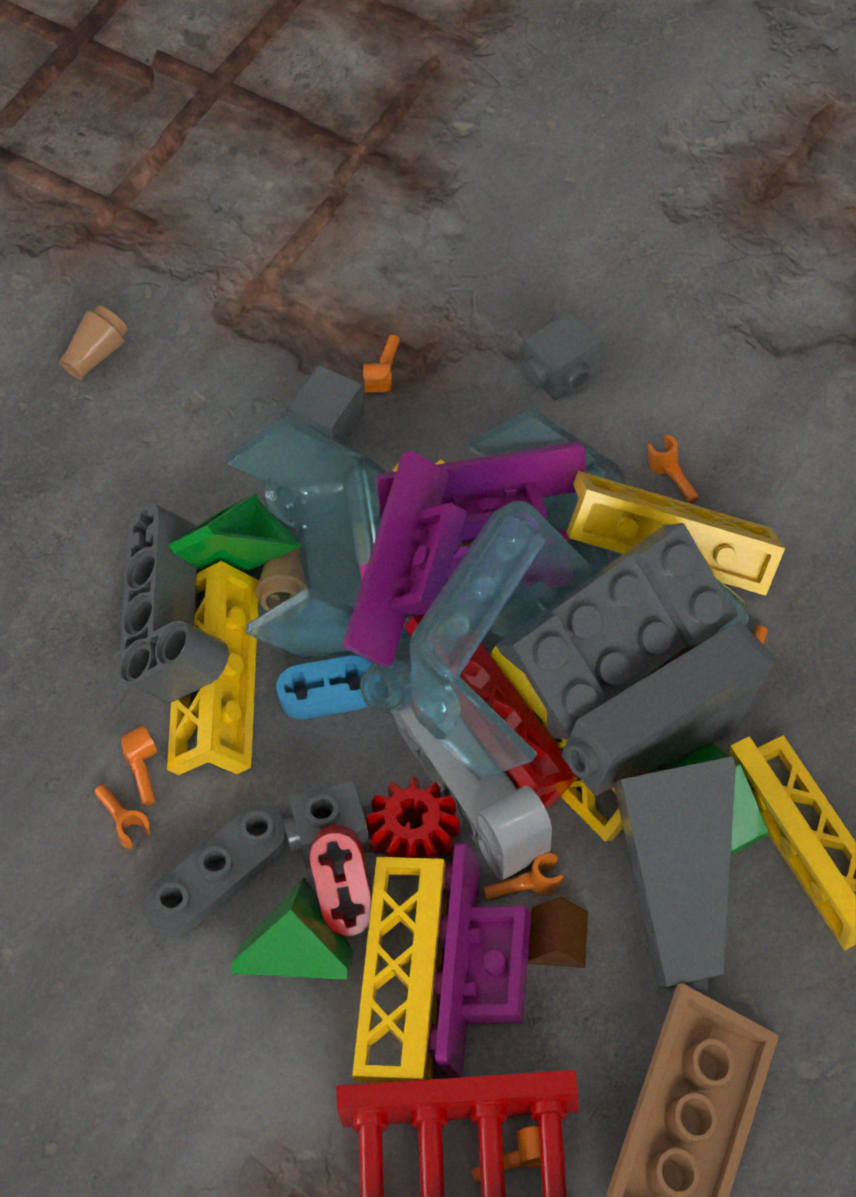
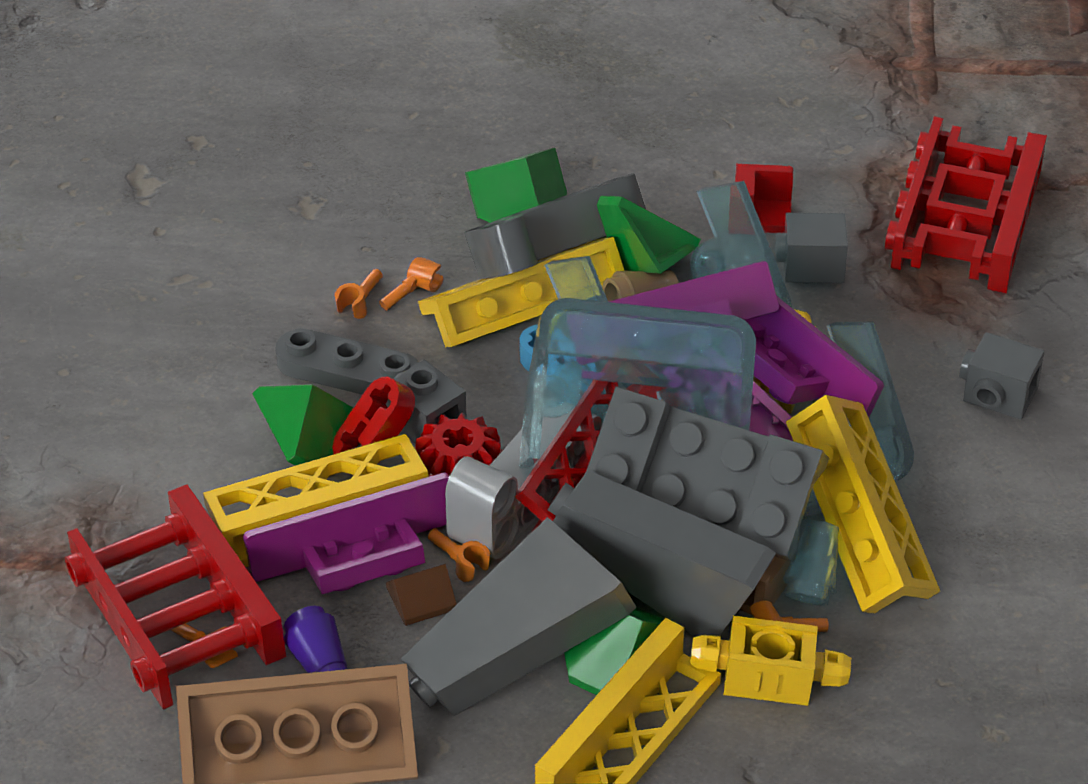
camera: 60 degrees right, 15 degrees down
medium nougat cone [59,305,128,380] -> none
orange hand [363,335,400,393] -> none
orange hand [648,434,700,504] -> none
none -> dark purple cone [283,605,347,673]
none -> green slope [465,147,567,223]
none -> yellow piece [690,615,851,706]
none -> red panel [733,163,794,233]
none -> red fence [885,116,1047,293]

